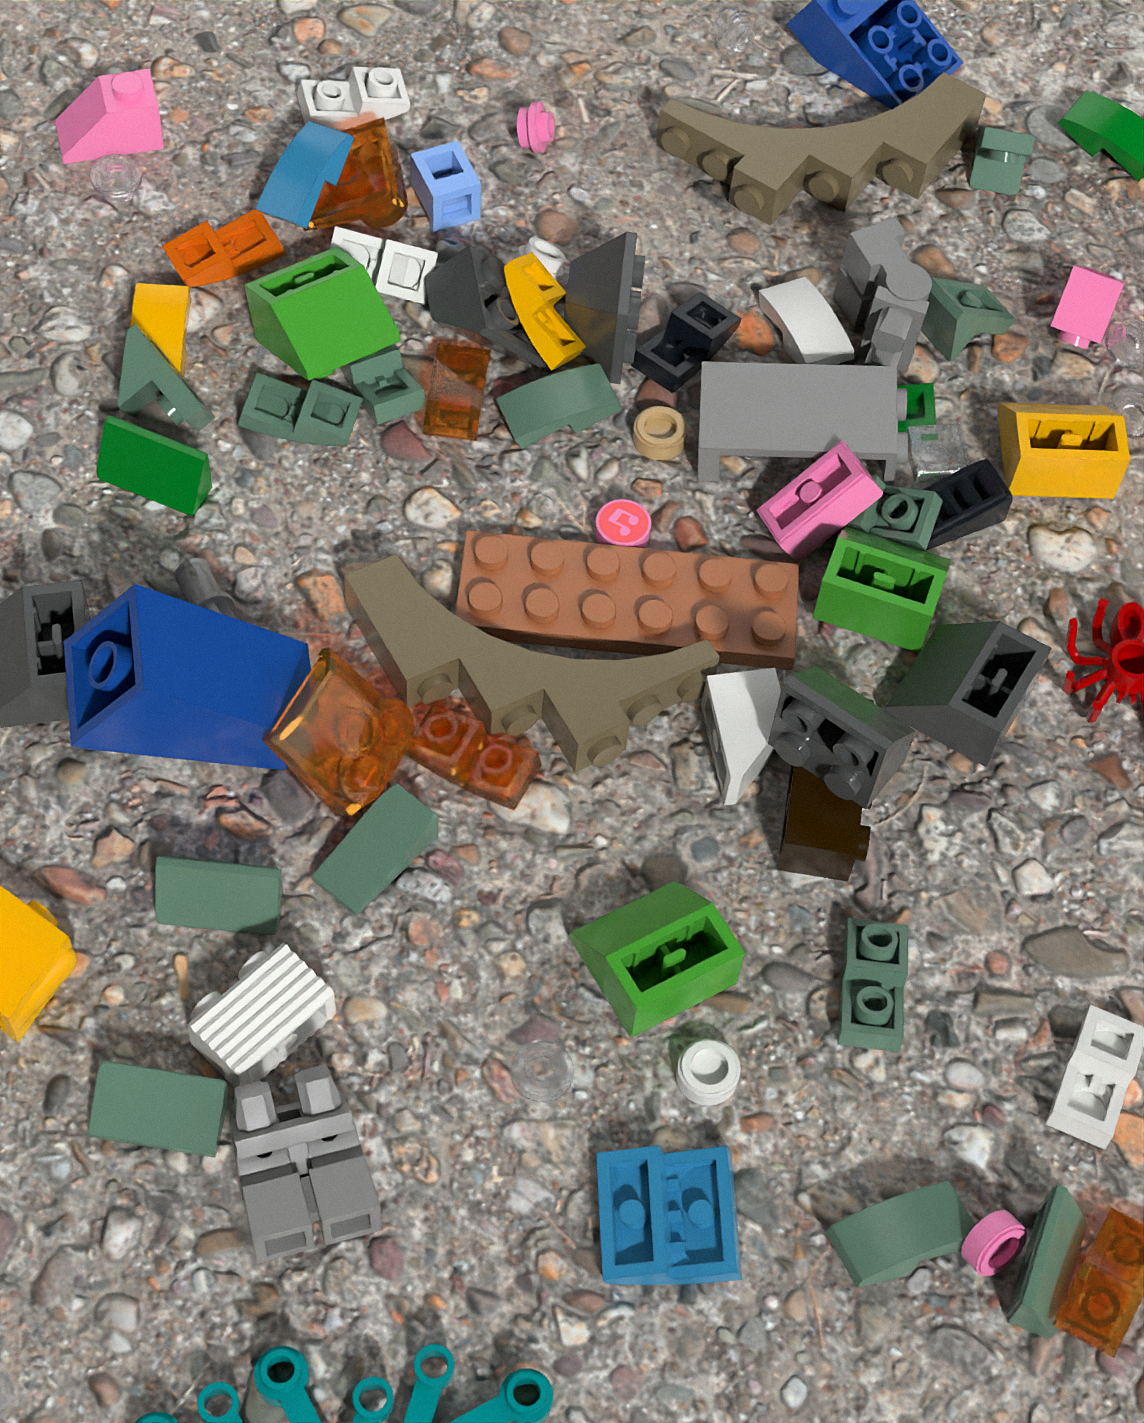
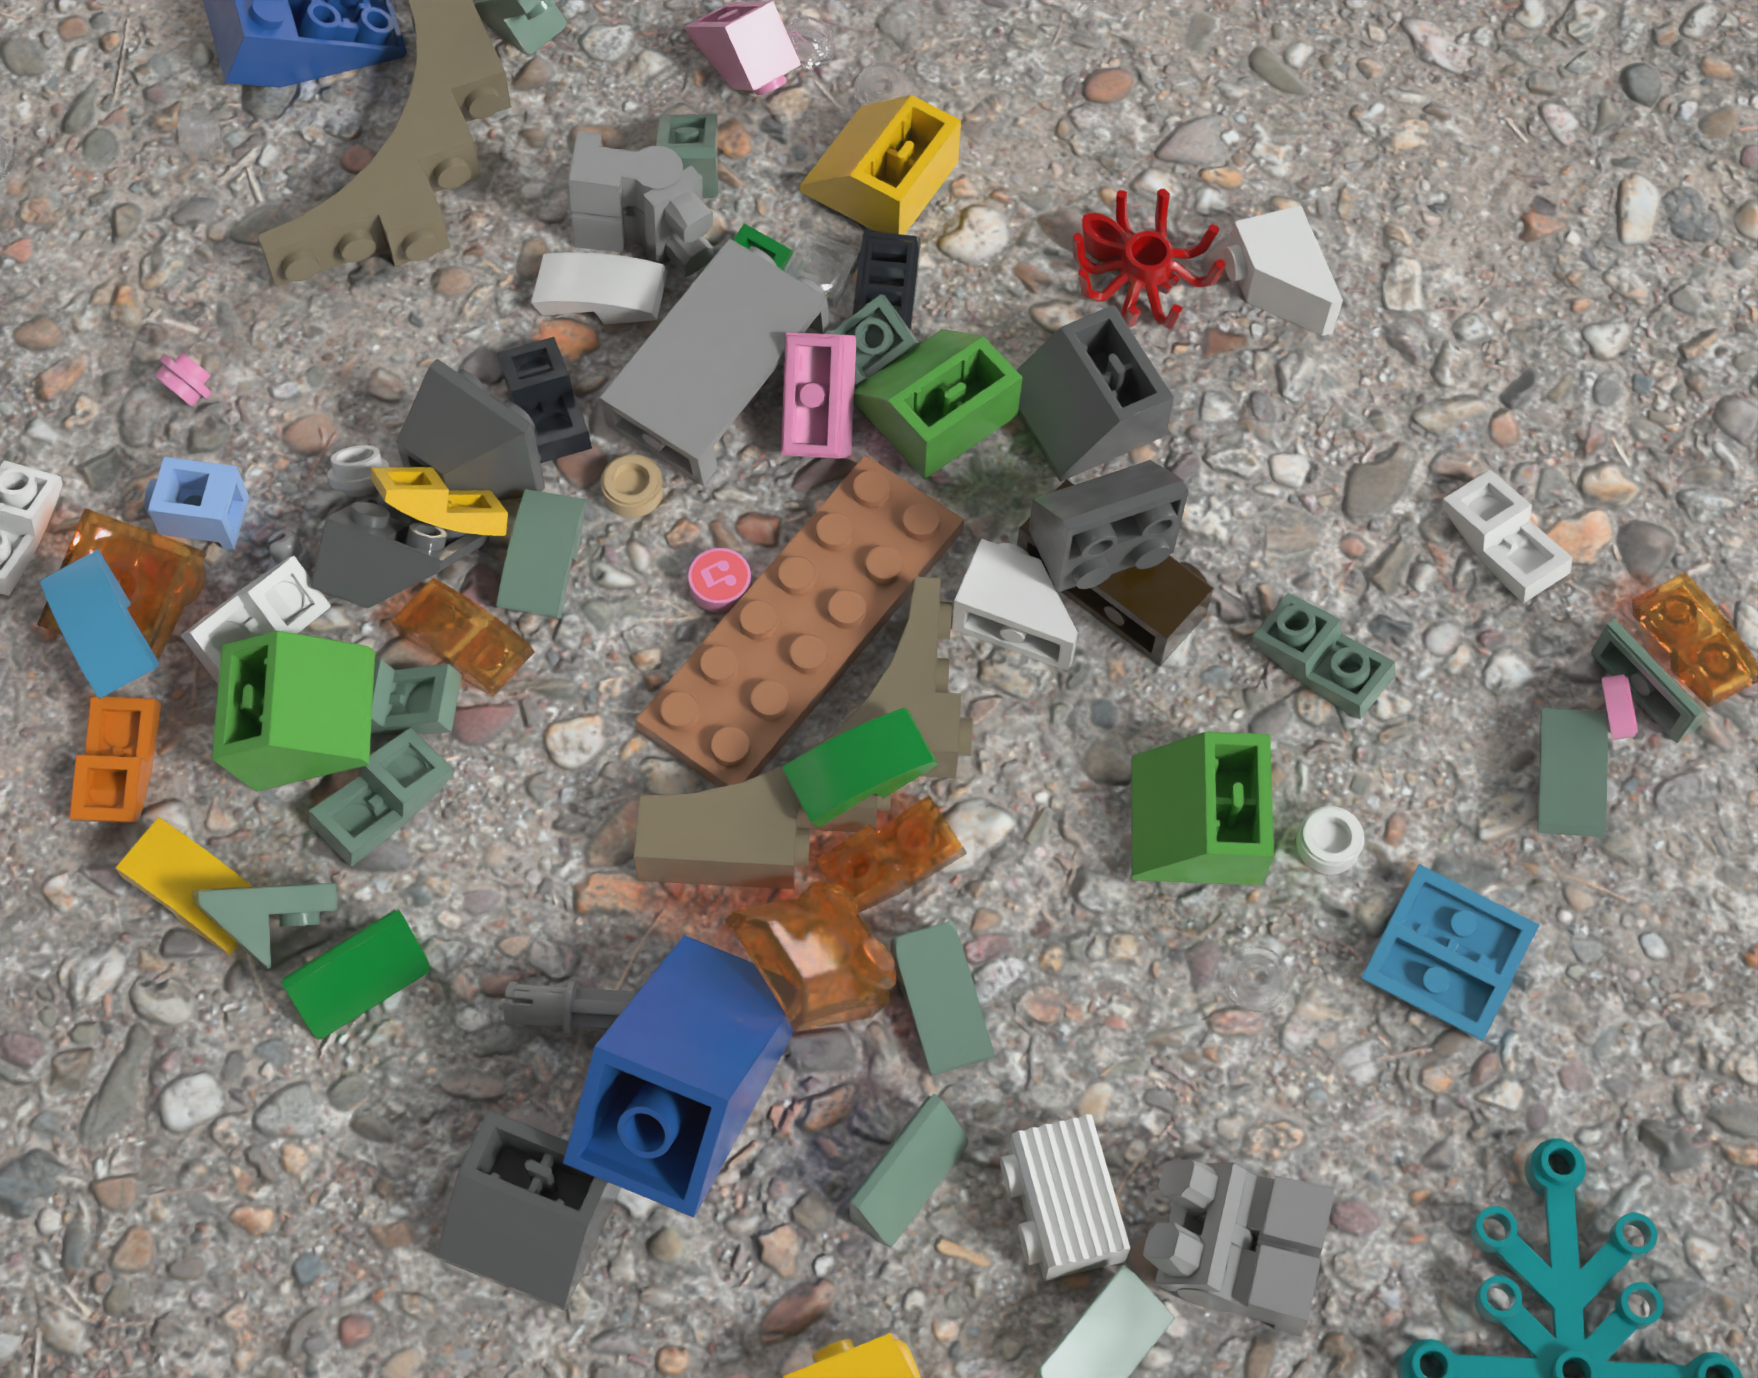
camera: 55 degrees left, 5 degrees up
none -> green slope [782,707,939,827]

